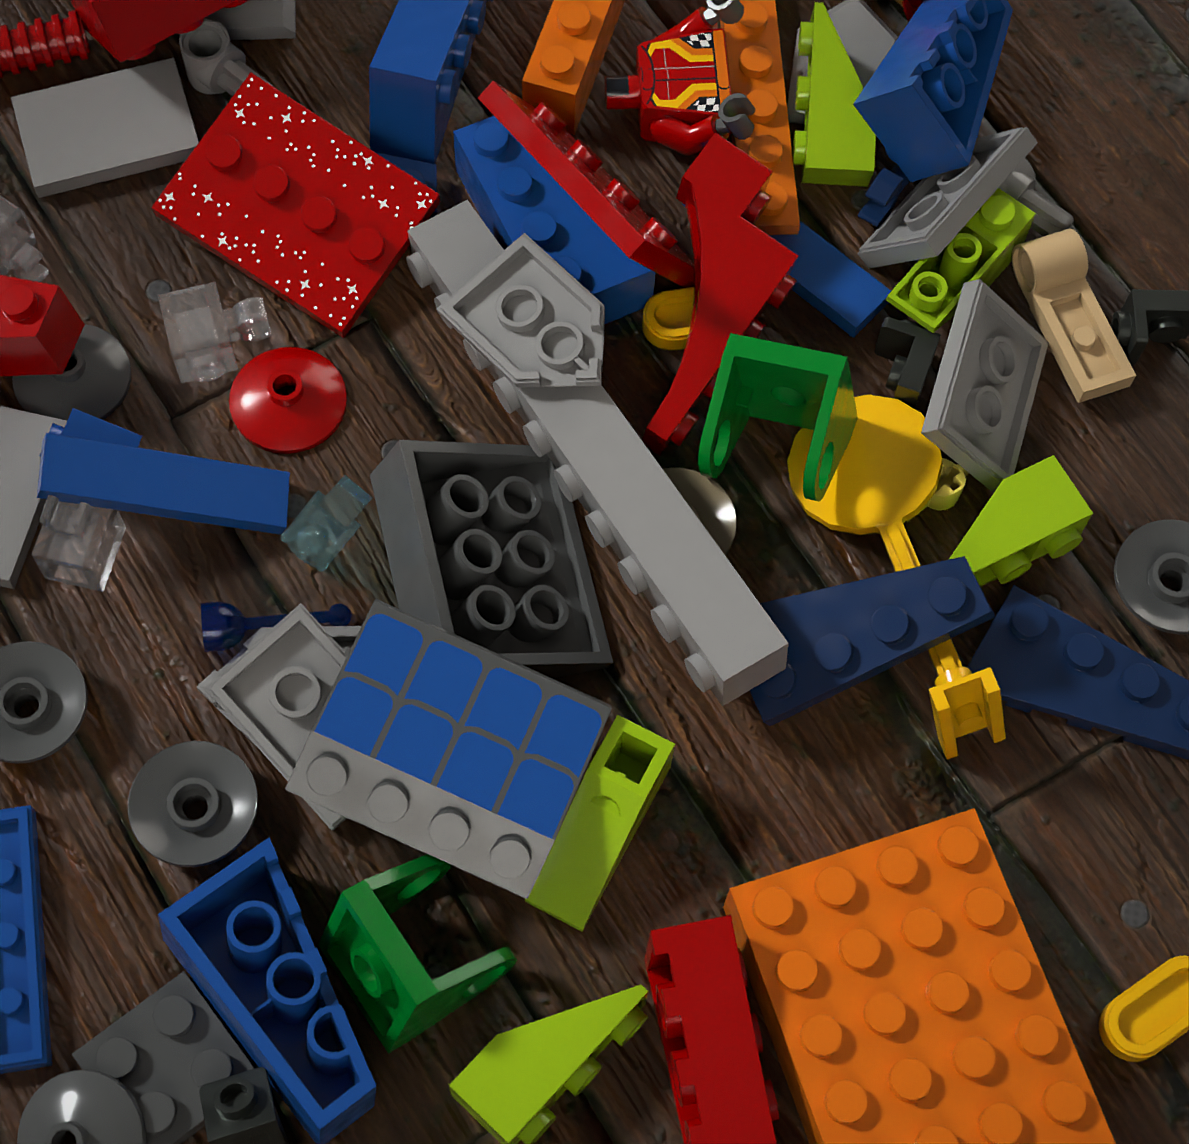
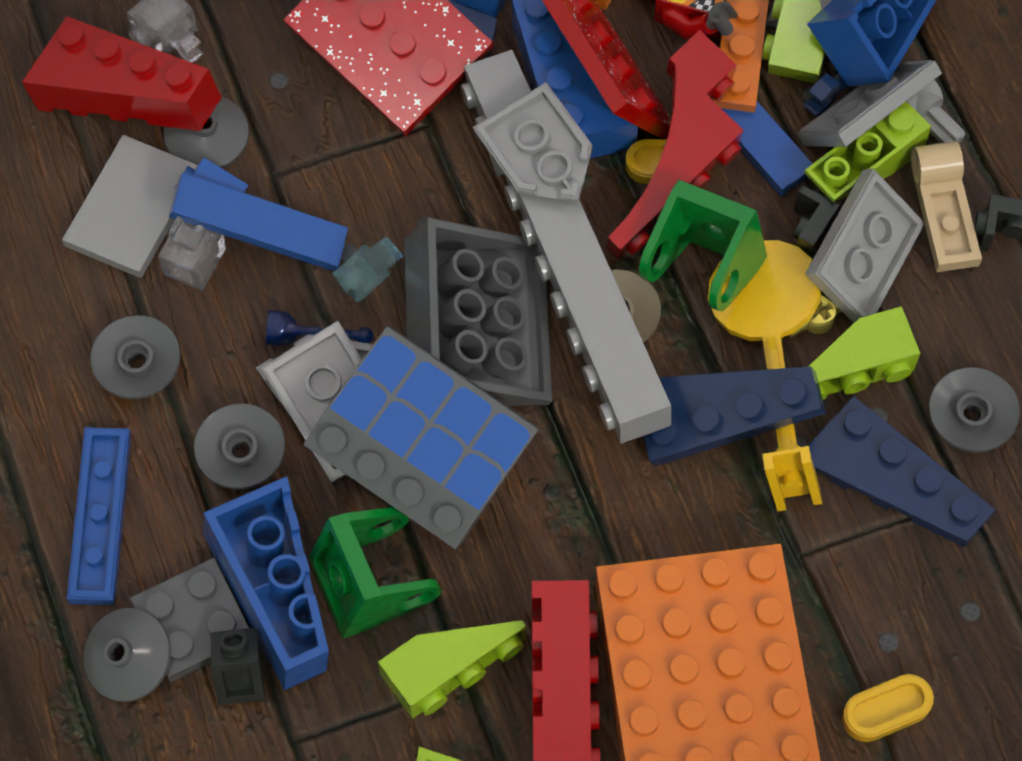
camera: 15 degrees right, 0 degrees up
clear brick [157,282,272,383] -> none
red dish [229,347,347,454] -> none
lime slope [525,715,675,932] -> none

